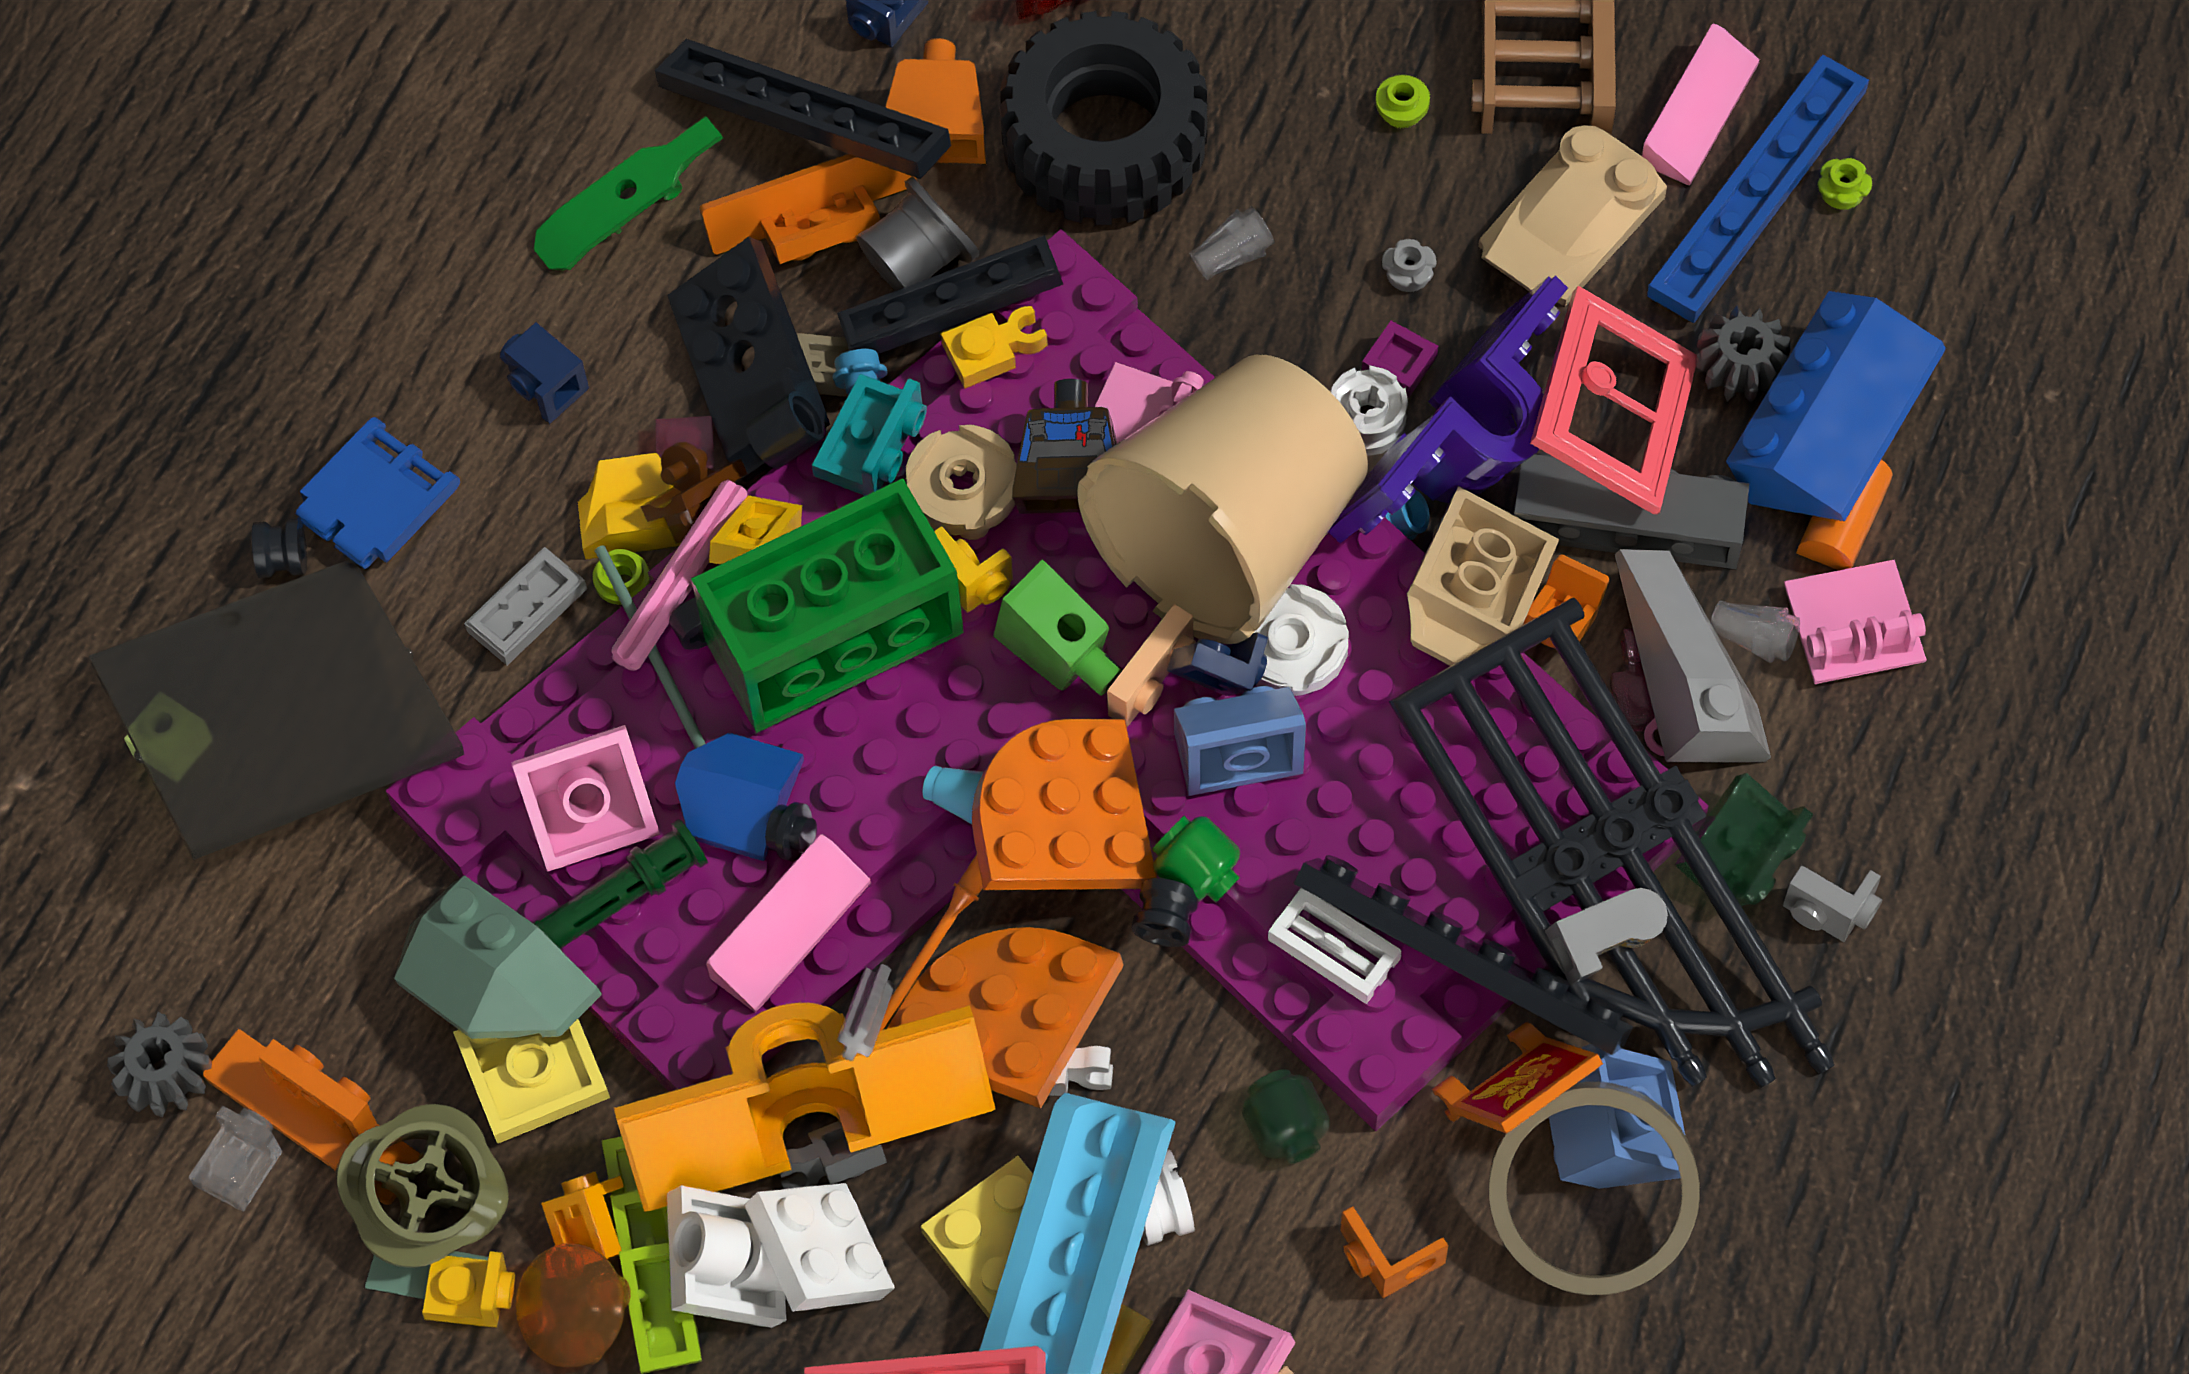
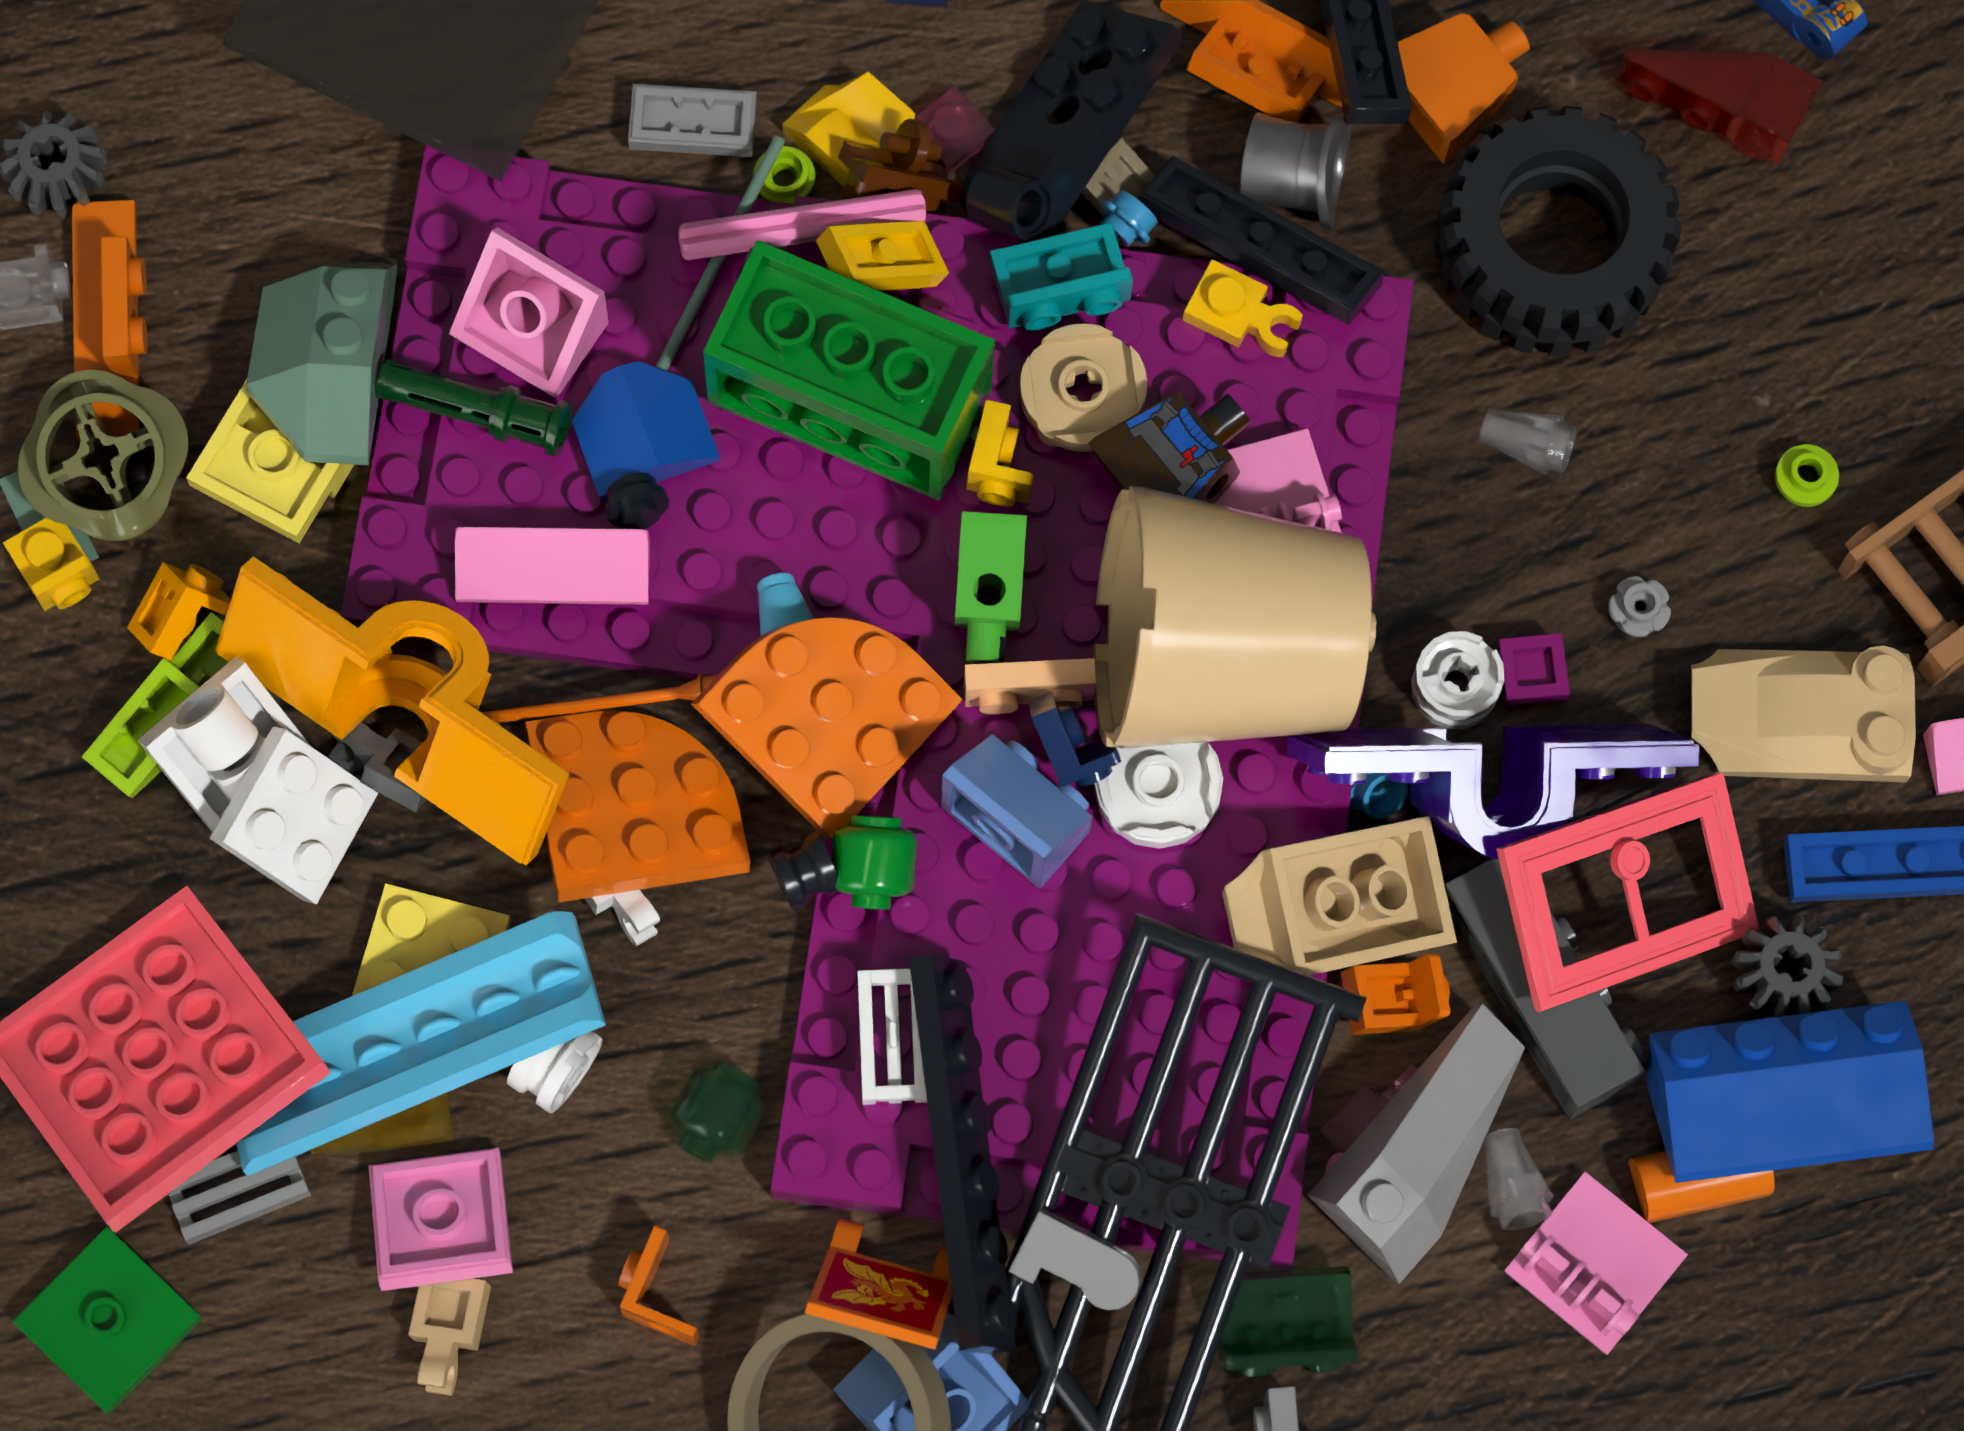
camera: 45 degrees right, 10 degrees up
clear orange dish [516,1243,631,1367] -> none
light grey axle [837,964,895,1061] -> none

